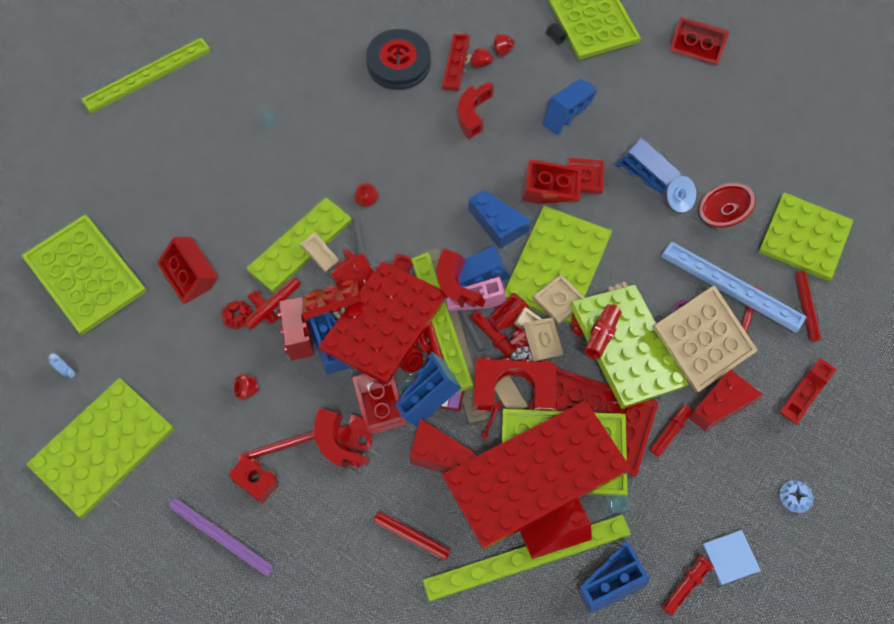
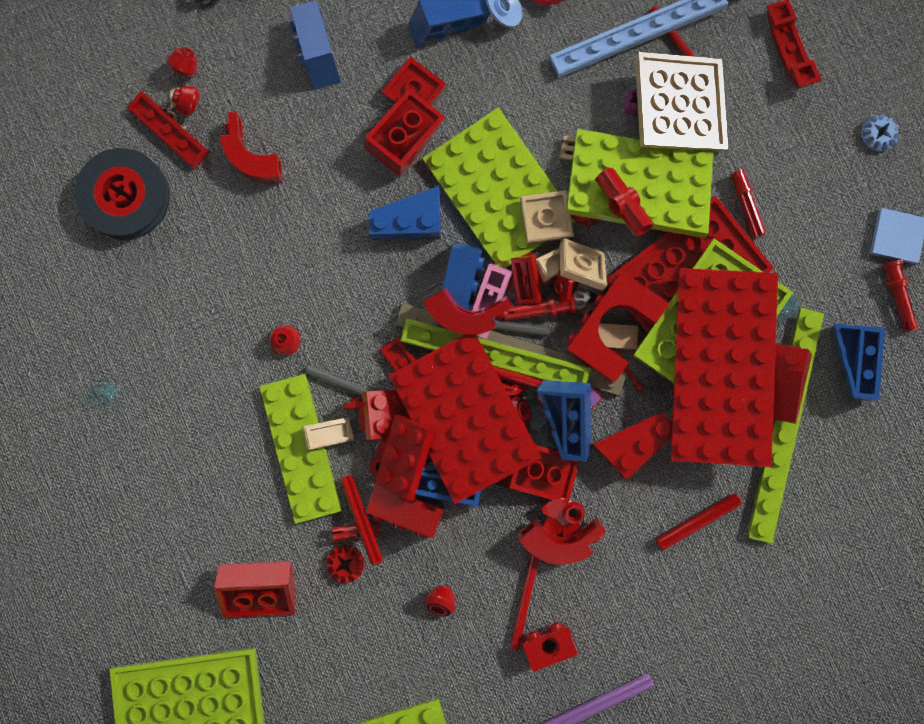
camera: 55 degrees left, 20 degrees up
red wedge [689,369,763,431] -> none

